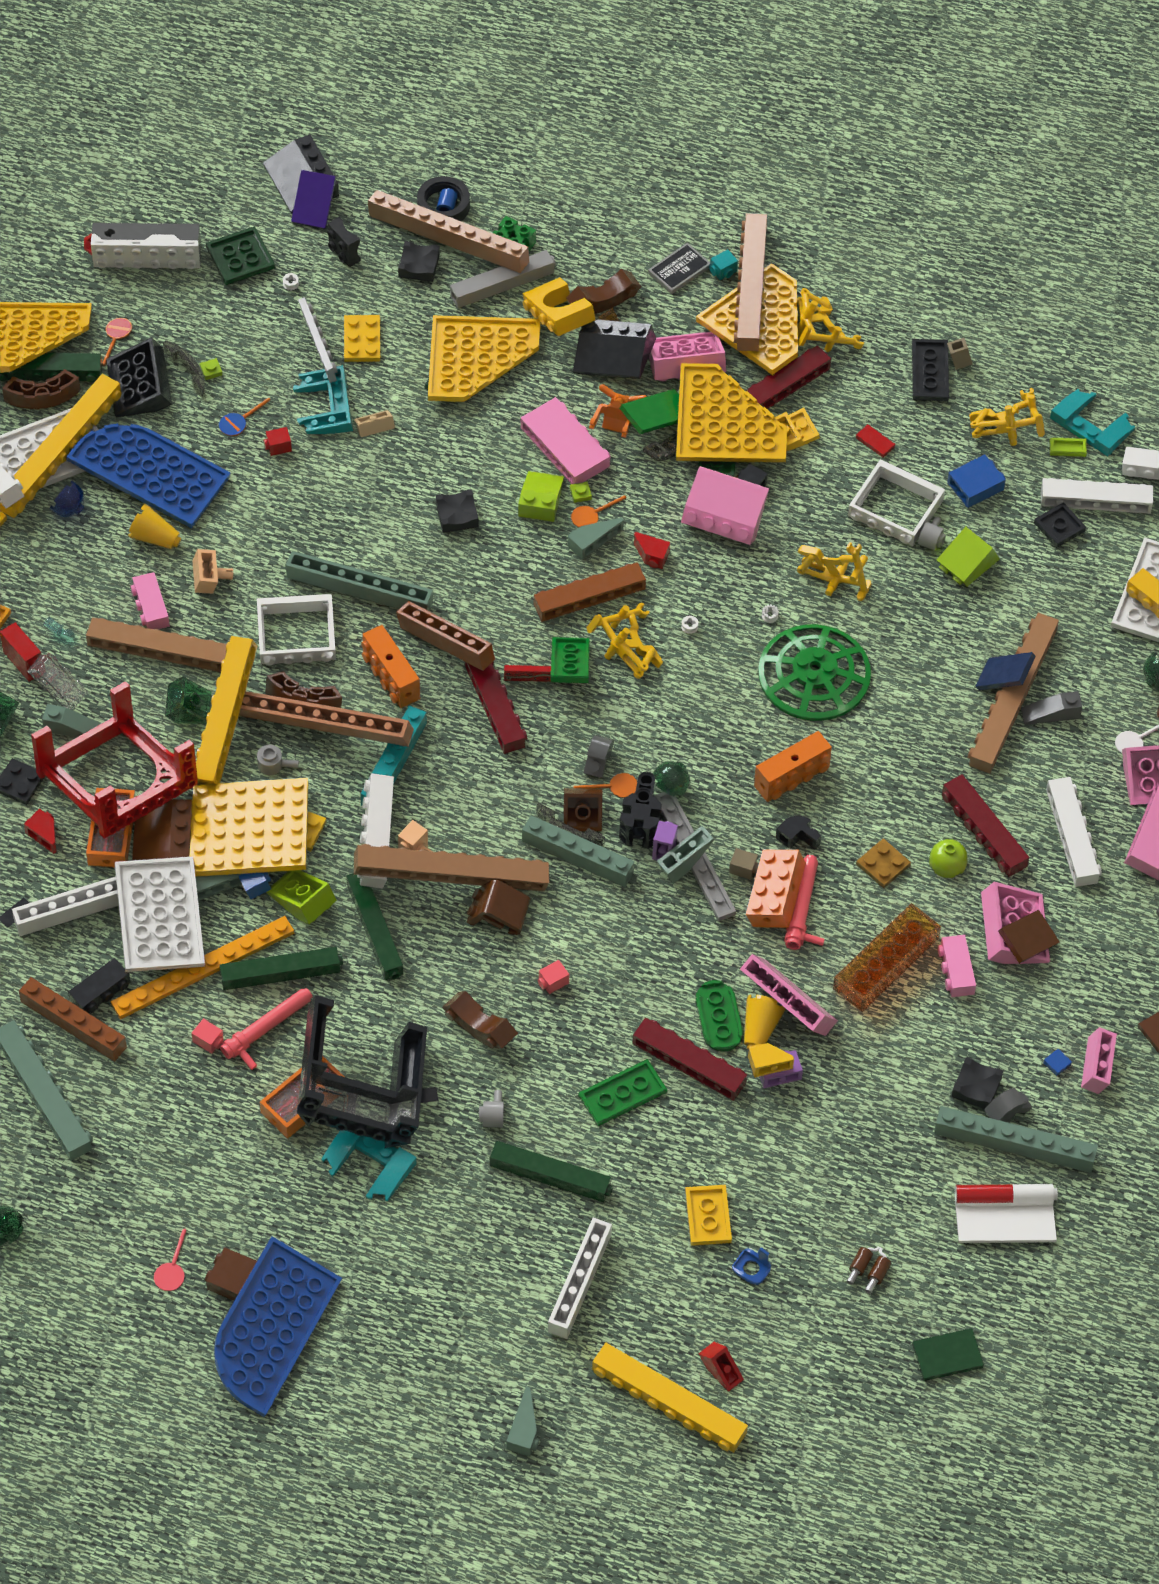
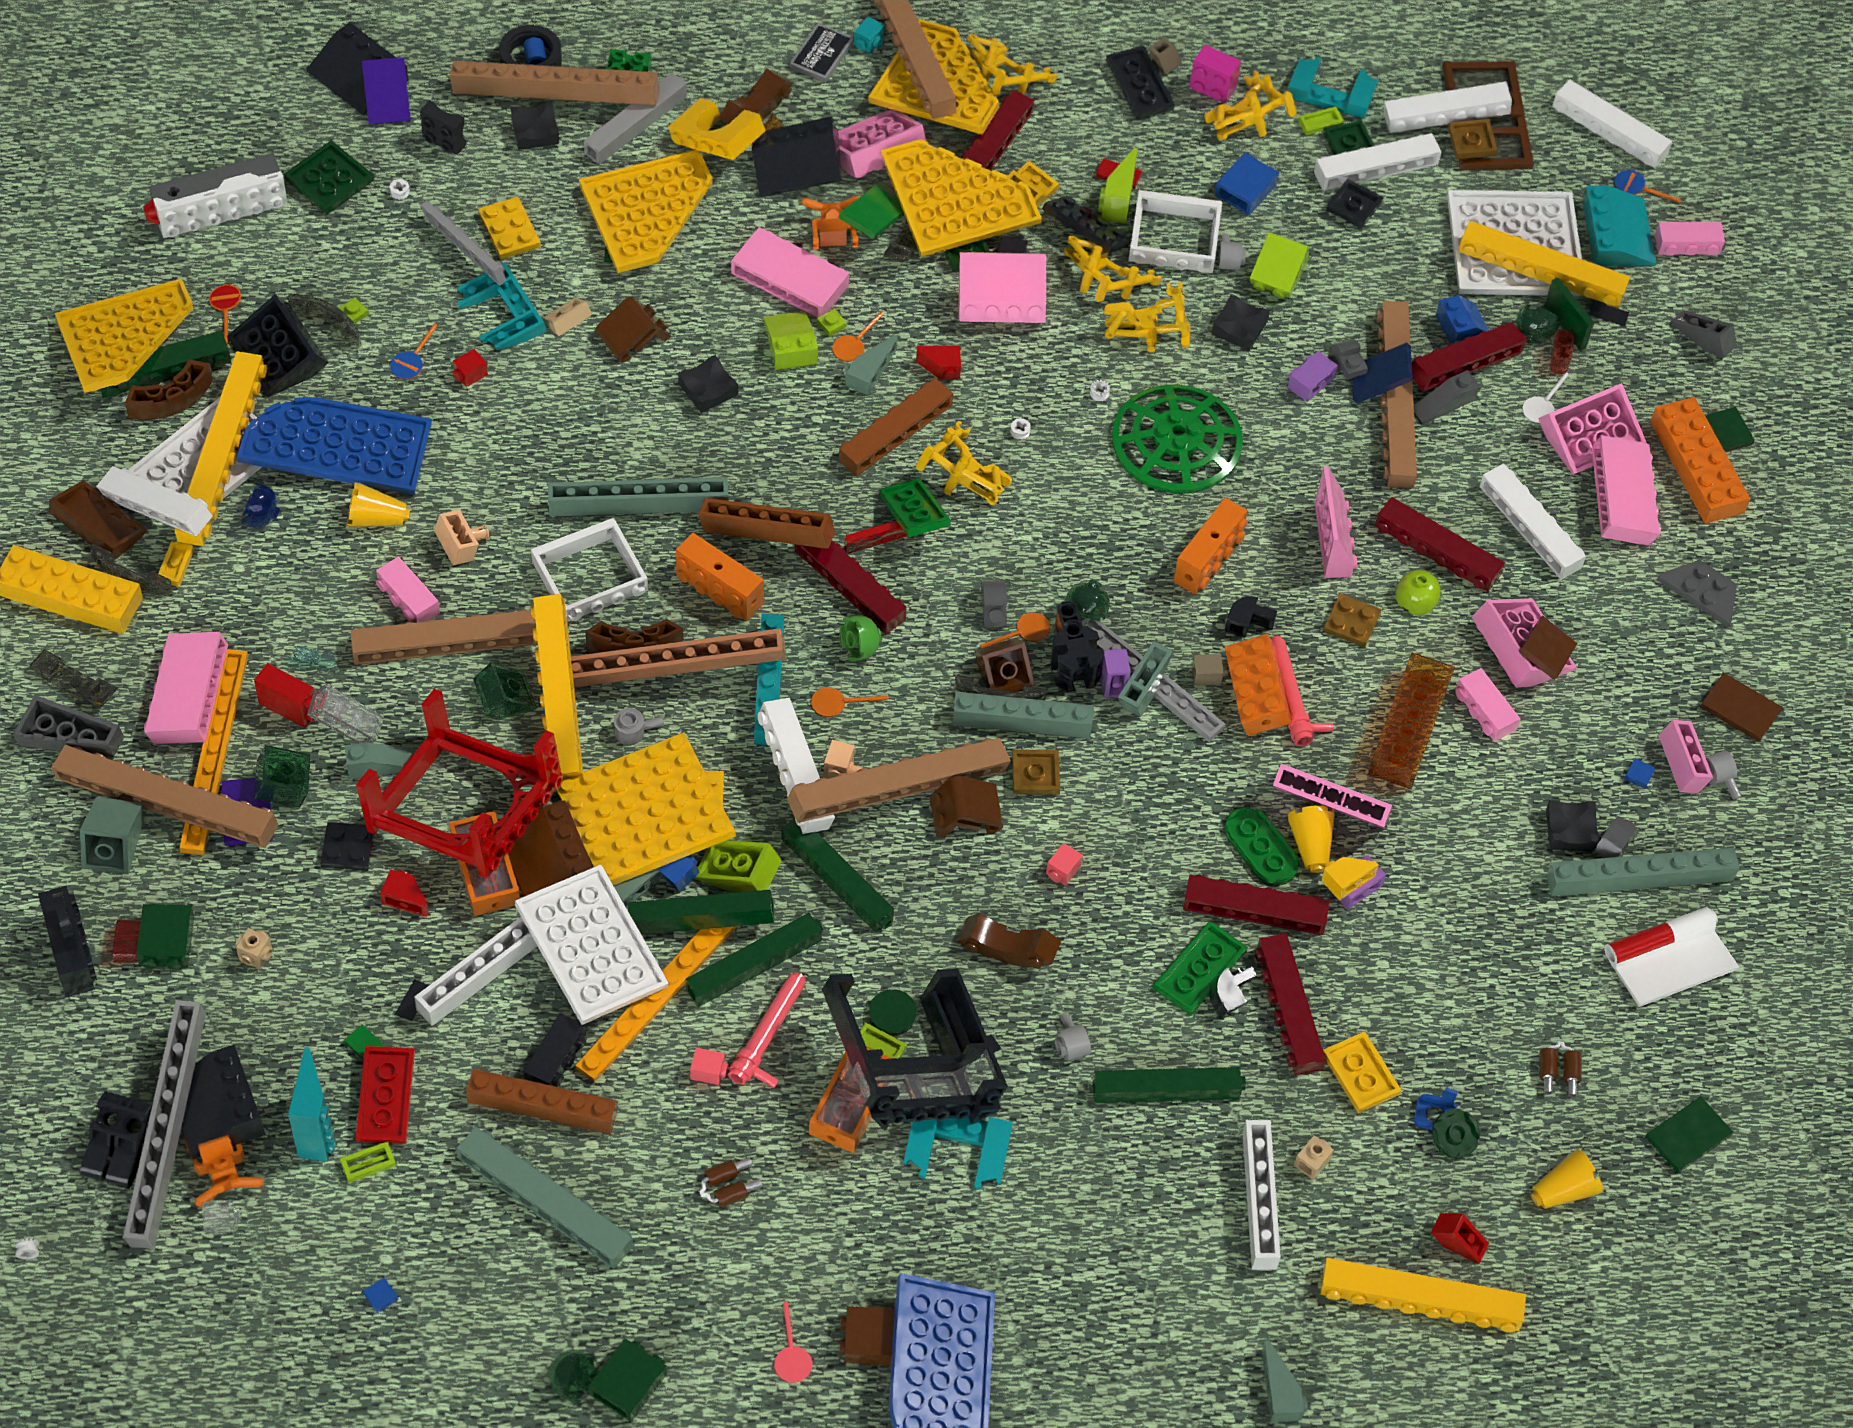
camera: 25 degrees left, 0 degrees up
none -> dark green brick [588,1338,667,1423]
none -> reddish brown piece [595,297,671,363]
none -> dark green brick [628,889,774,935]
none -> reddish brown piece [699,1158,762,1209]
none -> orange piece [811,687,889,717]
none -> bright green cylinder [839,615,881,662]
none -> lime tile [860,1022,907,1059]
none -> dark green tile [869,989,917,1036]
none -> pearl gold plate [1012,749,1060,795]
none -> black plate [1042,196,1131,253]
none -> yellow piece [1063,236,1162,302]
none -> lime slope [1098,148,1138,224]
none -> dark pink brick [1189,45,1241,104]
none -> brick [1209,967,1257,1018]
none -> black brick [1211,294,1270,351]
none -> dark red brick [1254,933,1326,1075]
none -> medium lavender brick [1288,351,1338,402]
none -> tan brick [1294,1136,1334,1180]
none -> bright pink slope [1315,466,1357,578]
none -> dark green tile [1323,120,1375,155]
none -> dark grey brick [1328,339,1368,379]
none -> dark red brick [1412,322,1528,391]
none -> dark green tile [1432,1109,1480,1159]
none -> blue slope [1435,295,1490,343]
none -> yellow cone [1531,1149,1603,1209]
none -> light grey piece [1705,750,1741,800]

